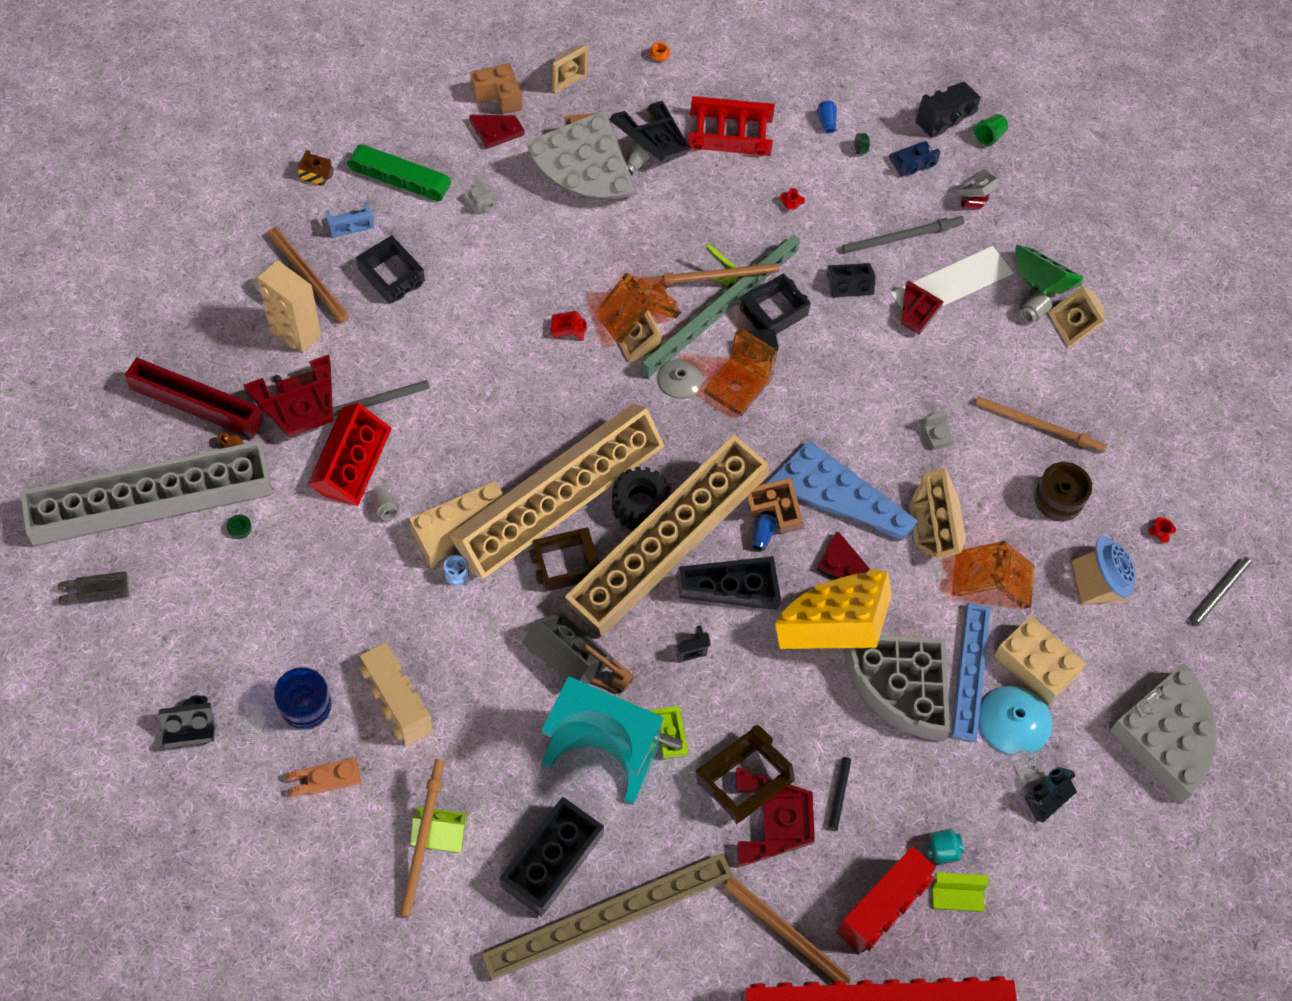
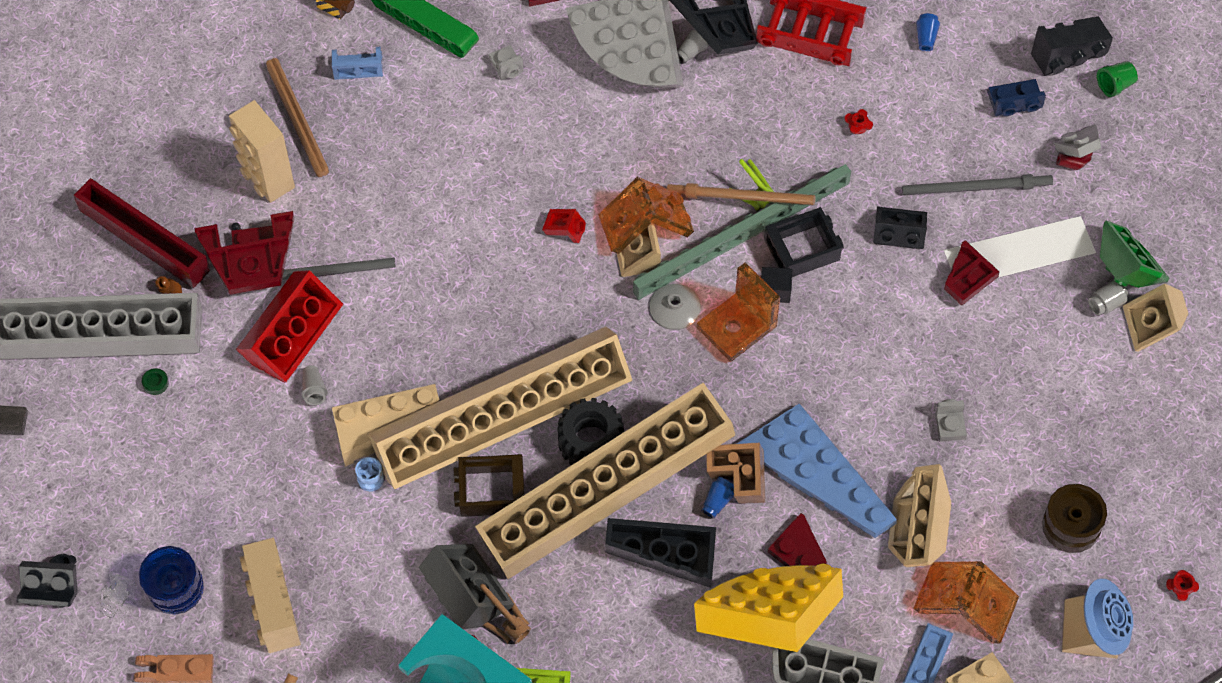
camera: 20 degrees right, 0 degrees up
black window [356,235,425,304] -> none
black bracket [676,625,711,663] -> none
dark green tile [855,133,870,154] -> none
medium nougat bar [975,396,1107,452] -> none

